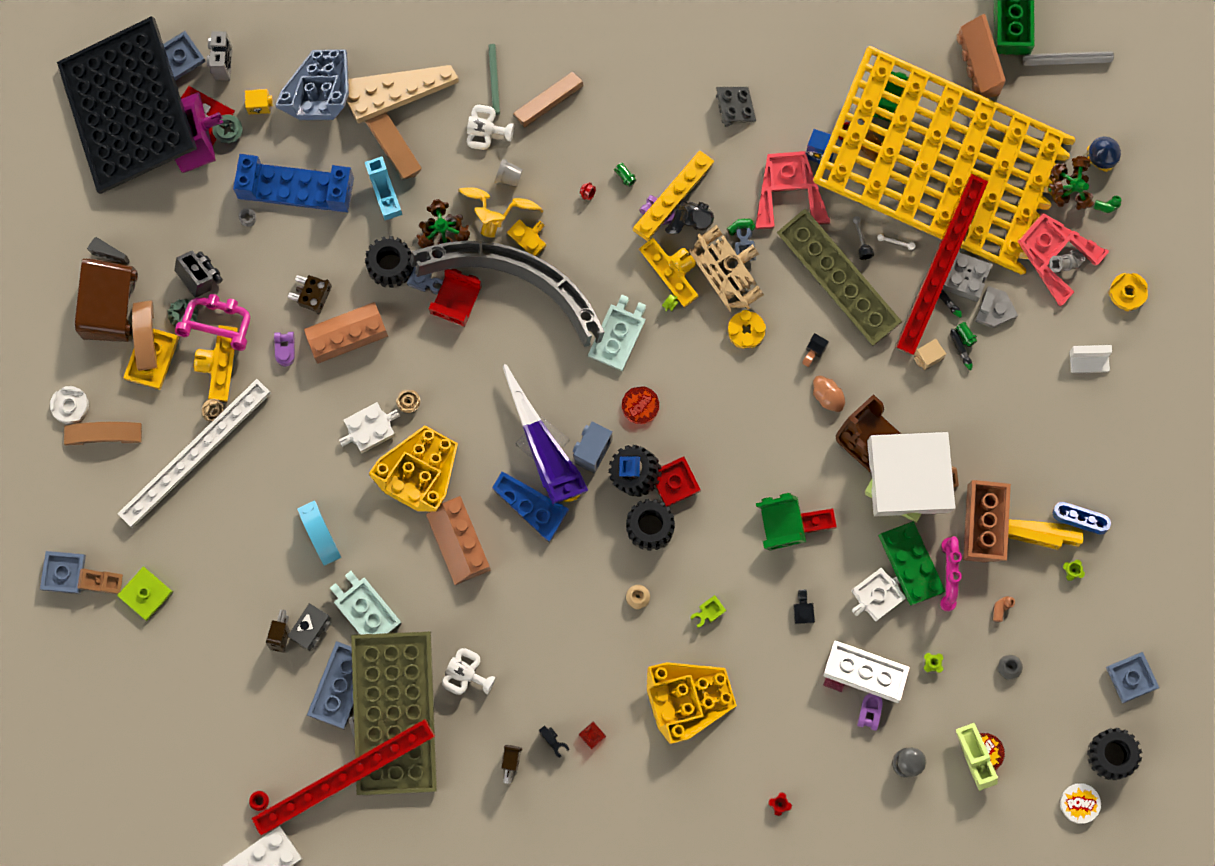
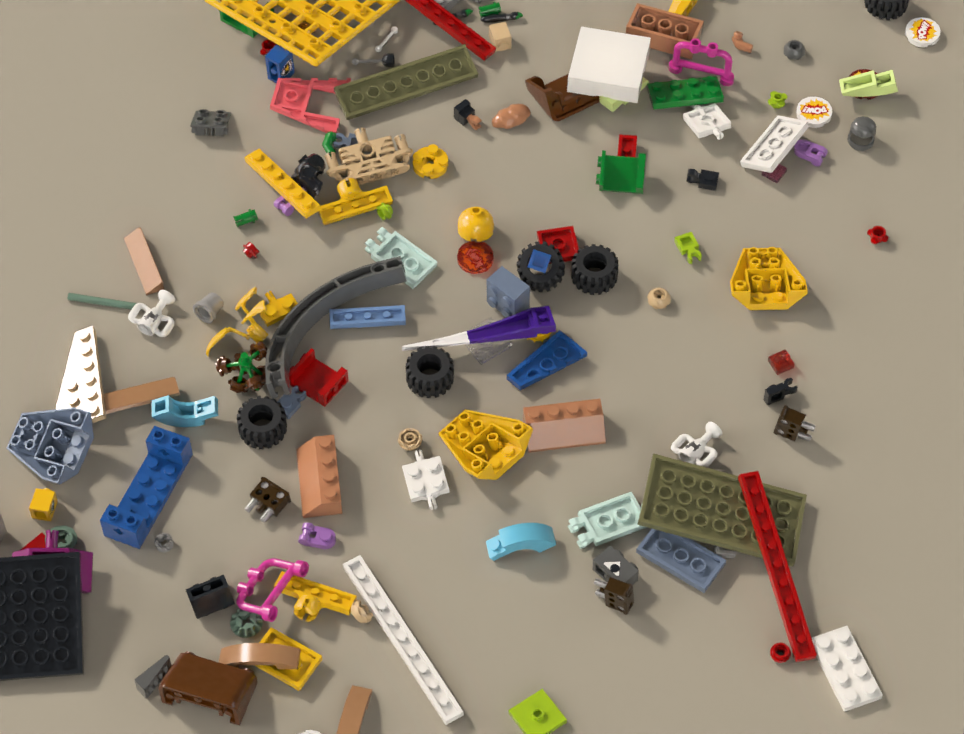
camera: 75 degrees left, 20 degrees down
none -> medium blue plate [329,305,406,329]
none -> black tyre [405,346,454,398]
none -> yellow cylinder [458,207,494,242]
none -> tile [796,96,832,128]

